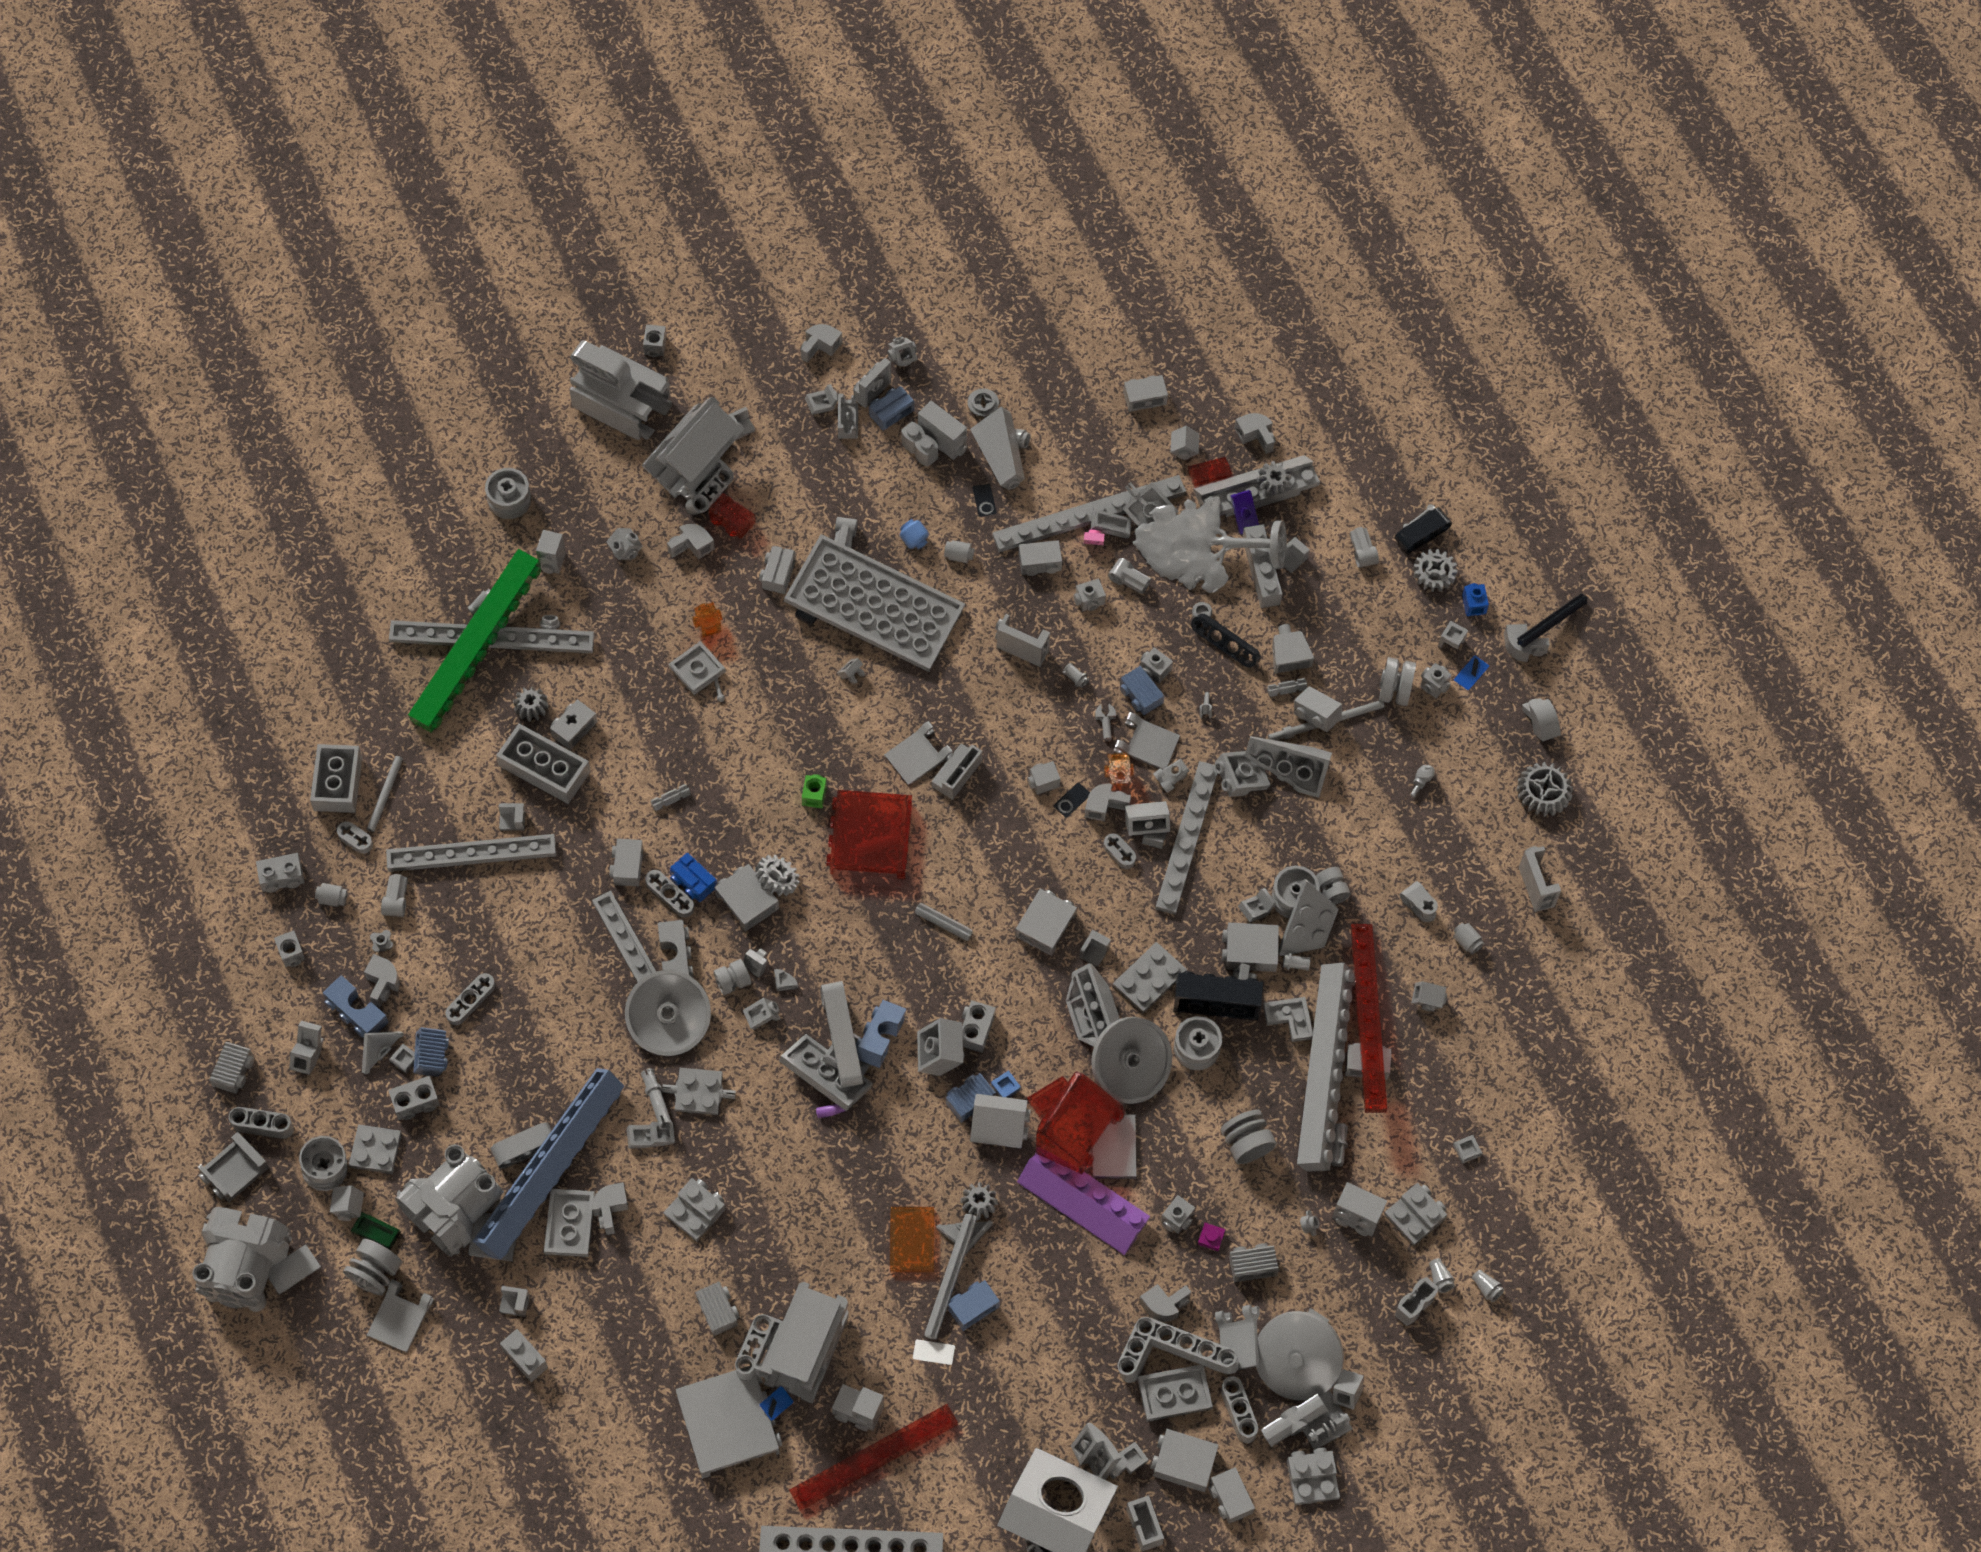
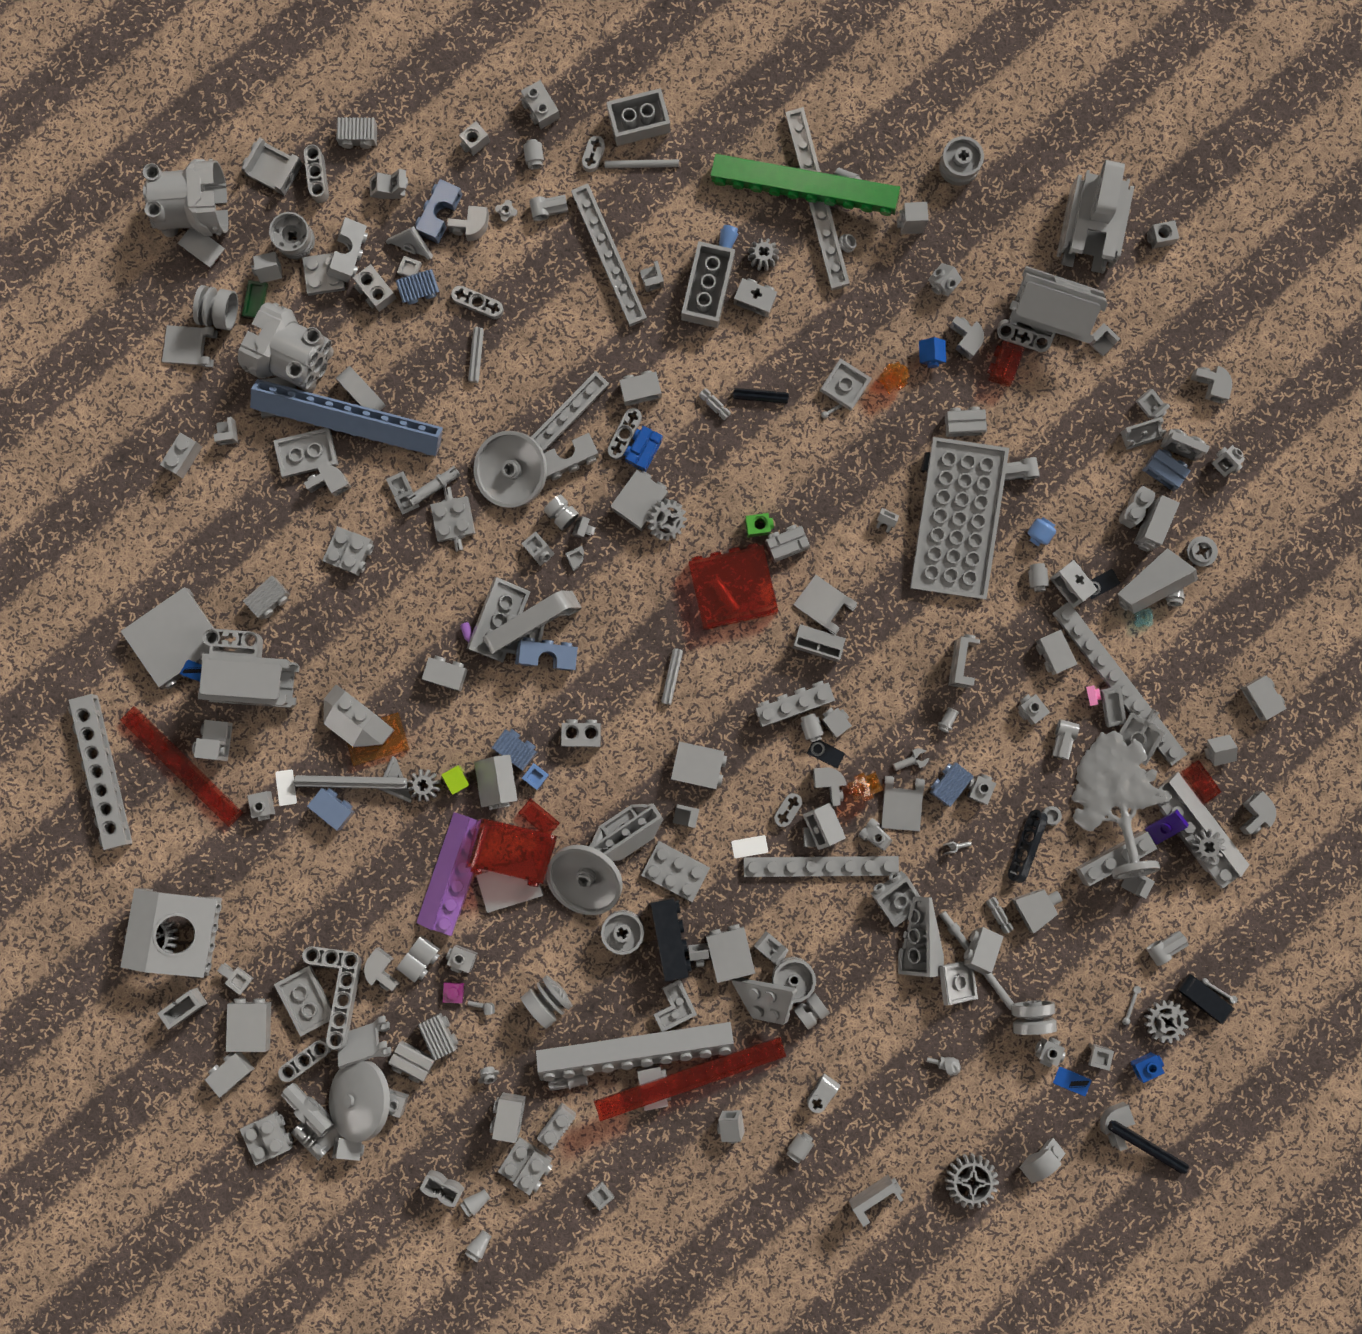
camera: 75 degrees right, 20 degrees up
light grey brick [917,1018,964,1076] -> none
light grey slope [1071,1423,1121,1480] -> none
light grey pin [1283,953,1310,971] -> none
none -> light grey brick [247,791,275,821]
none -> light grey wedge [324,685,394,747]
none -> light grey arch [326,217,368,282]
none -> light grey brick [388,1040,436,1083]
none -> light grey brick [396,935,440,983]
none -> light grey brick [422,655,468,691]
none -> lime panel [441,765,469,795]
none -> light grey axle [468,327,484,383]
none -> light grey hand [468,1001,495,1015]
none -> light grey brick [537,1103,576,1150]
none -> medium blue cone [719,225,739,249]
none -> white sticker [731,835,768,858]
none -> black axle [733,388,789,404]
none -> light grey brick [755,681,835,728]
none -> light grey brick [765,524,810,563]
none -> light grey brick [800,713,824,743]
none -> blue brick [919,337,946,368]
none -> light grey plate [939,961,978,1006]
none -> light grey brick [1050,560,1098,608]
none -> light grey hinge [1122,986,1141,1025]
none -> clear light blue plate [1134,608,1154,627]

